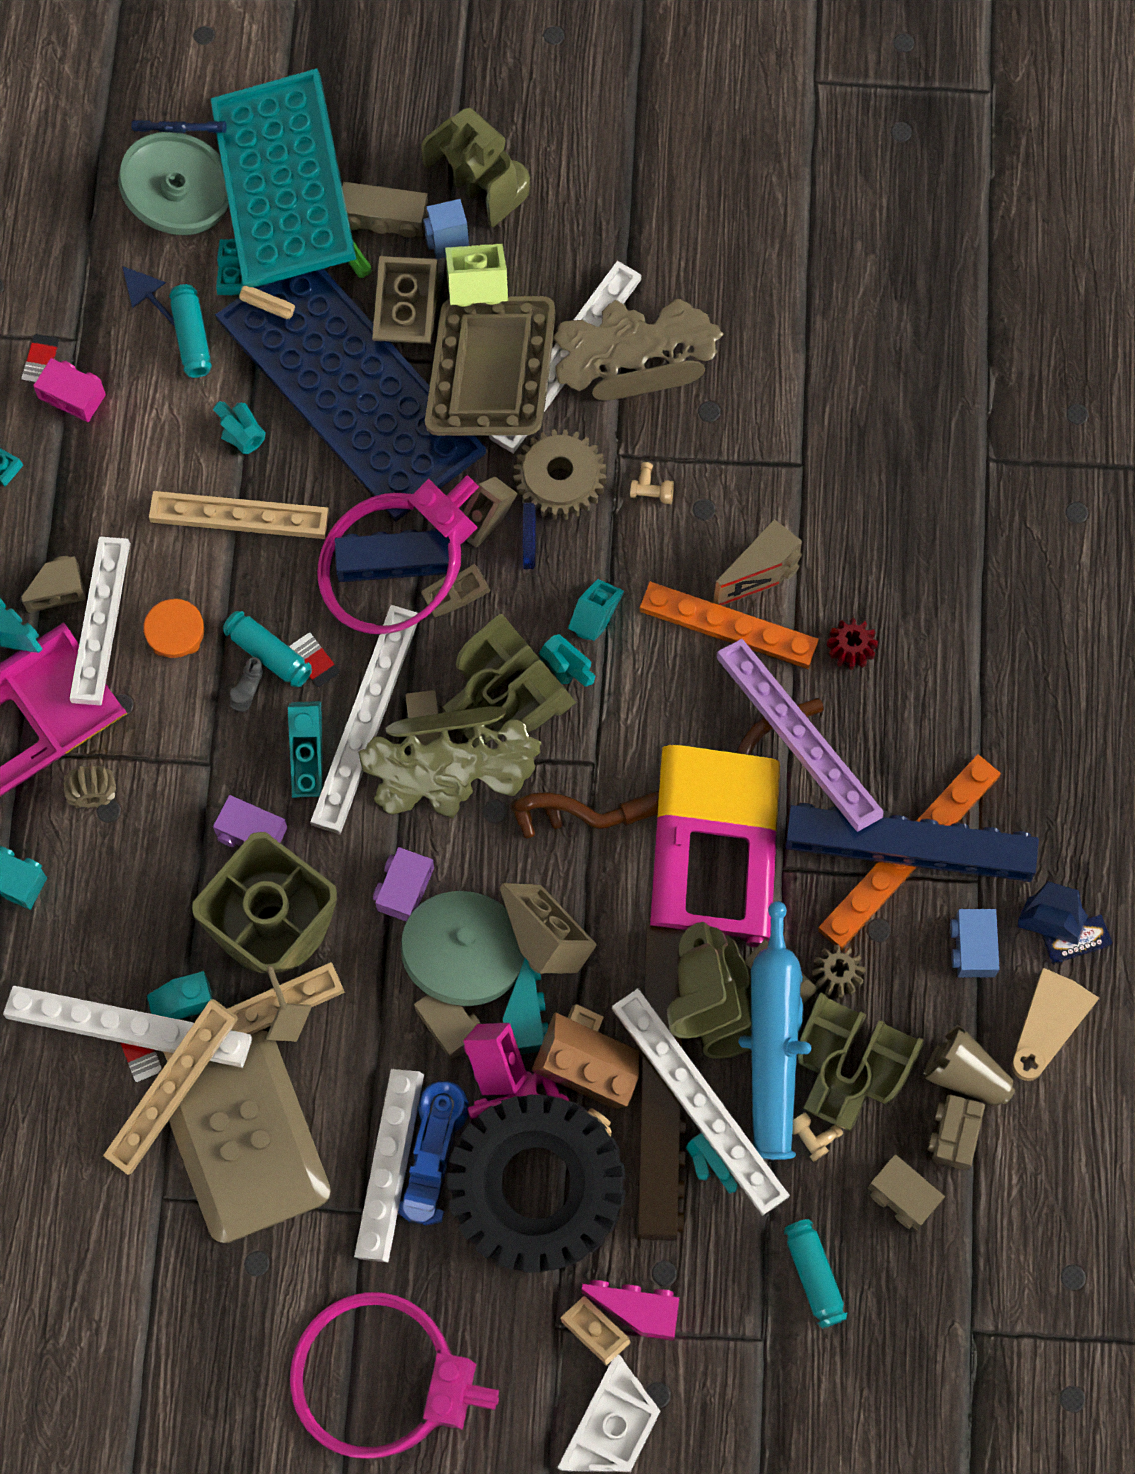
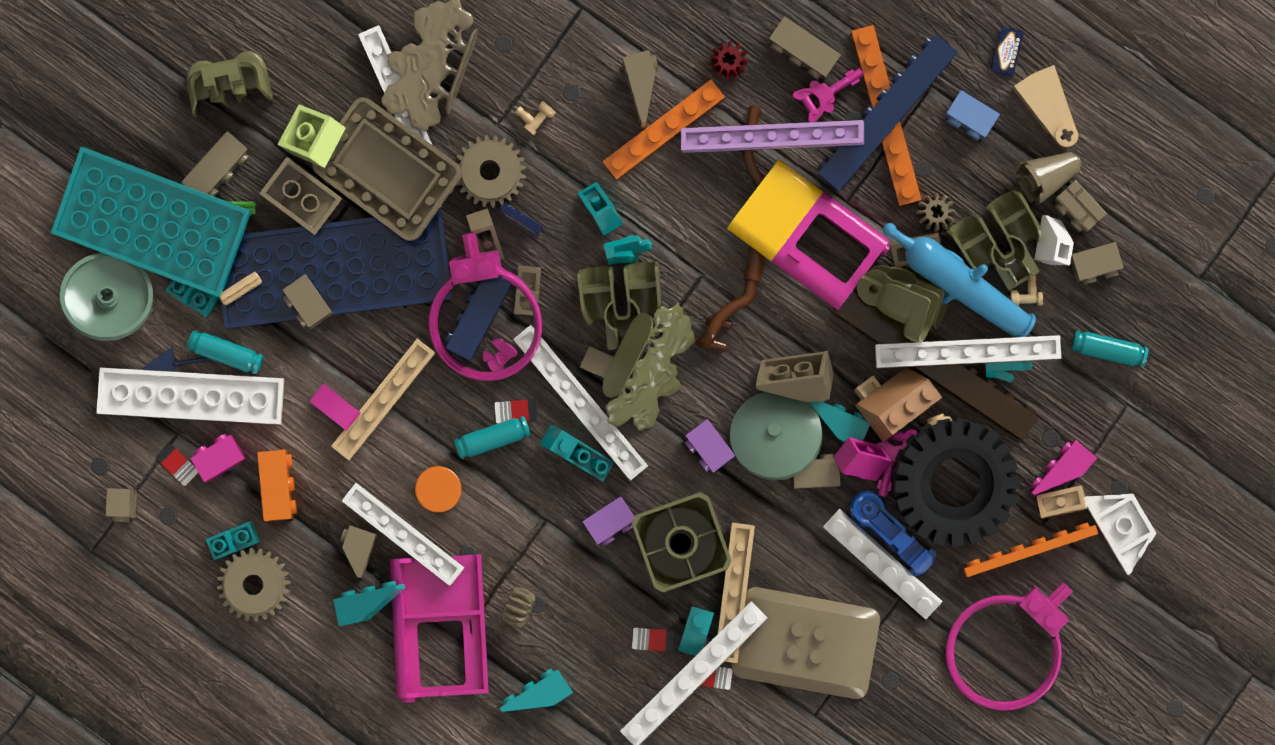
camera: 65 degrees left, 15 degrees up
tan plate [103,999,239,1175] -> none
dark blue piece [131,120,227,133] -> none
teal rock [213,401,266,454] -> none
dark grey piece [230,657,263,712] -> none
dark tan piece [266,965,312,1042] -> none
medium blue brick [423,199,469,259] -> none
dark blue slope [1018,881,1088,945] -> none
none -> white plate [97,368,284,425]
none -> orange brick [257,449,297,522]
none -> dark tan brick [282,274,334,329]
none -> dark pink slope [309,383,361,431]
none -> dark pink piece [483,338,517,372]
none -> sticker [632,628,675,652]
none -> dark tan brick [768,16,841,80]
none -> dark pink piece [792,68,864,123]
none -> orange plate [962,523,1098,577]
none -> white slope [1034,215,1074,265]

